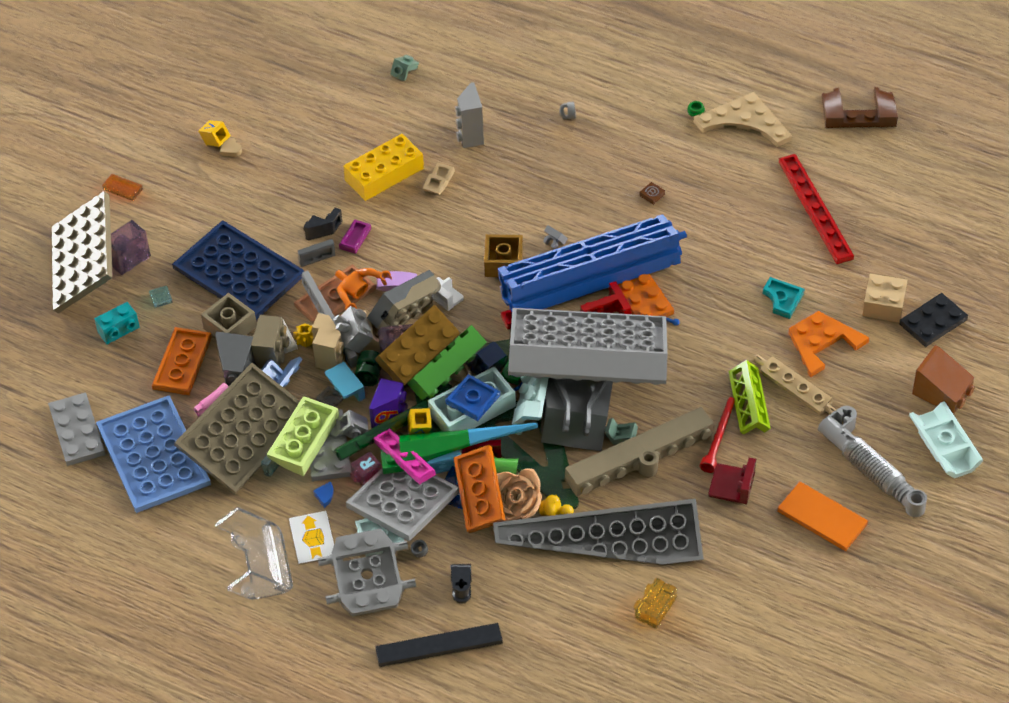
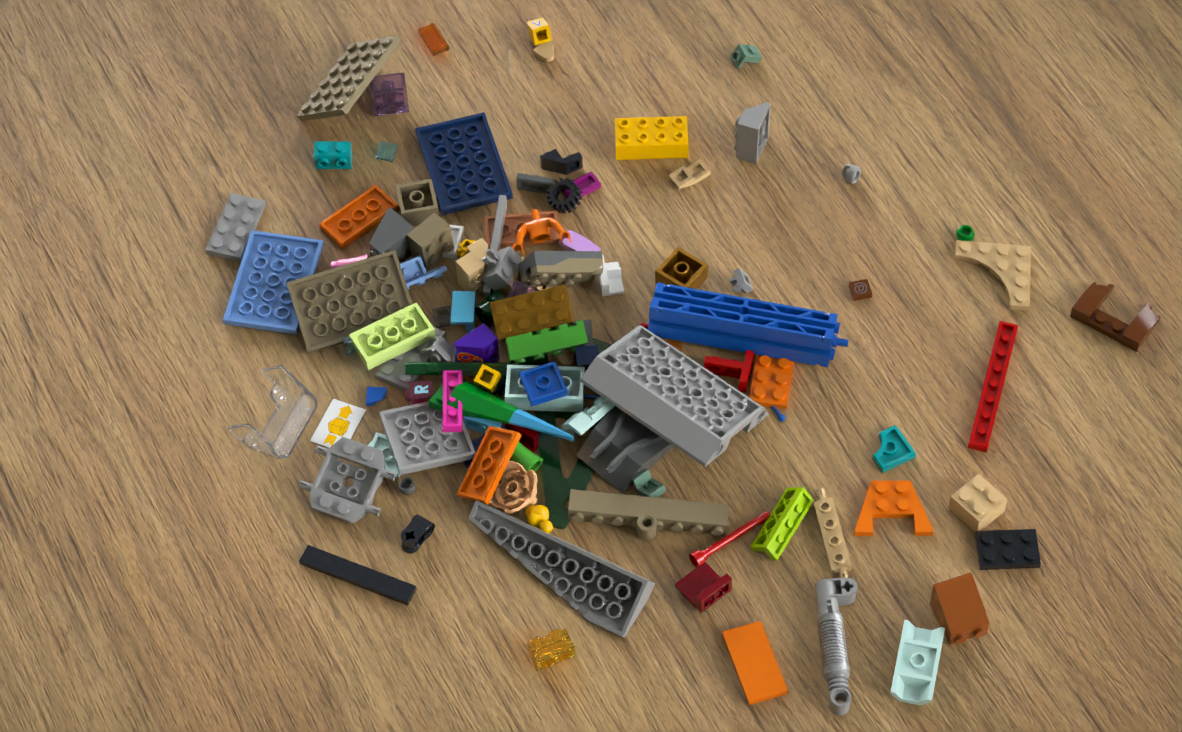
camera: 35 degrees right, 5 degrees up
none -> black tyre [546,178,582,214]

